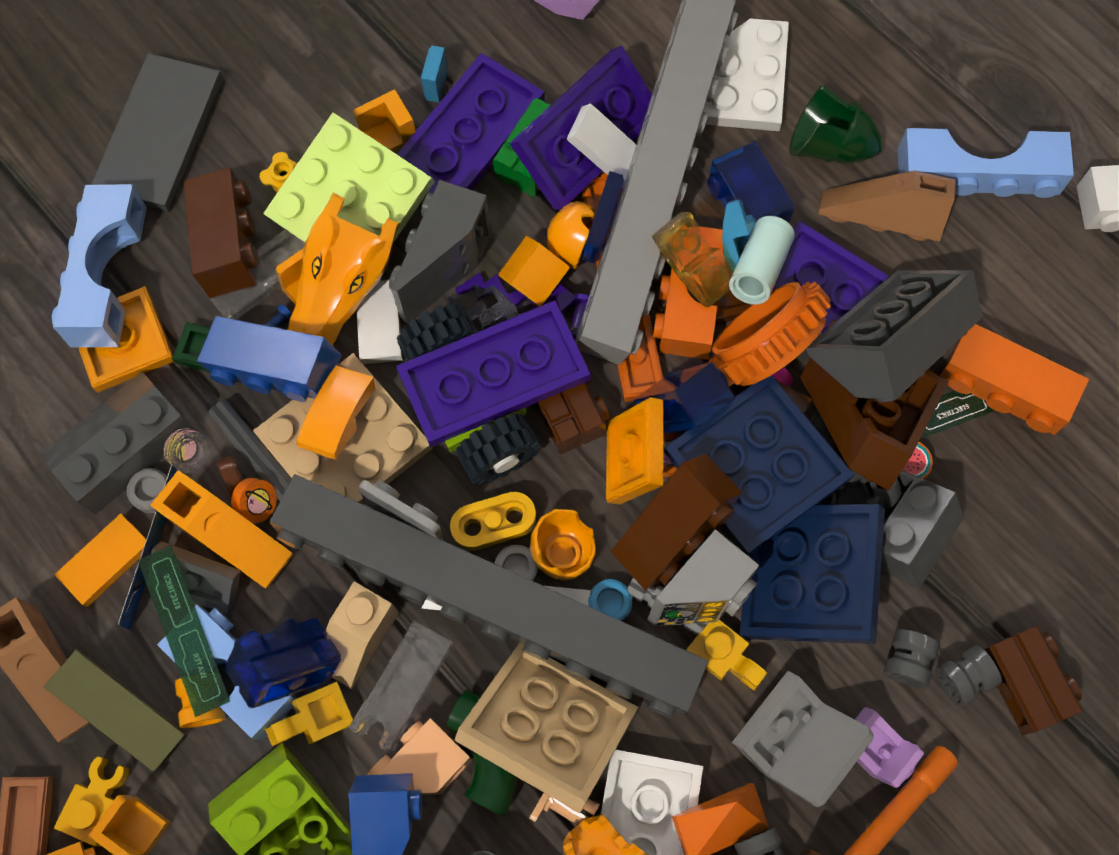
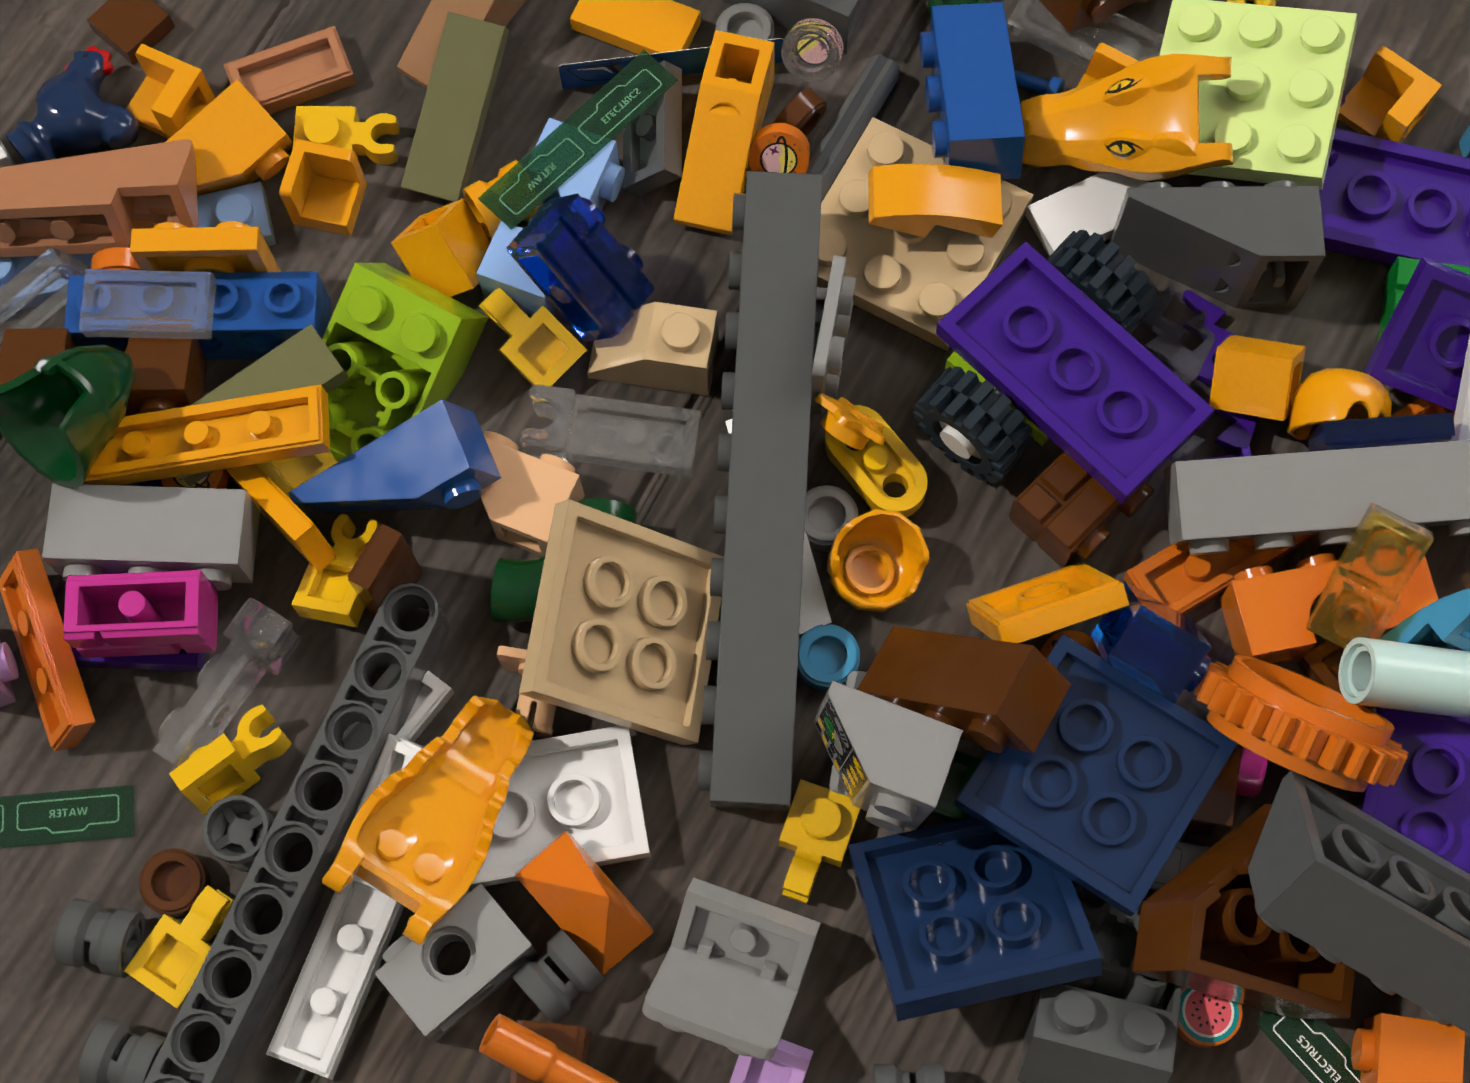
camera: 70 degrees right, 0 degrees up
none -> light orange panel [391,198,490,297]
none -> light orange plate [814,393,886,450]

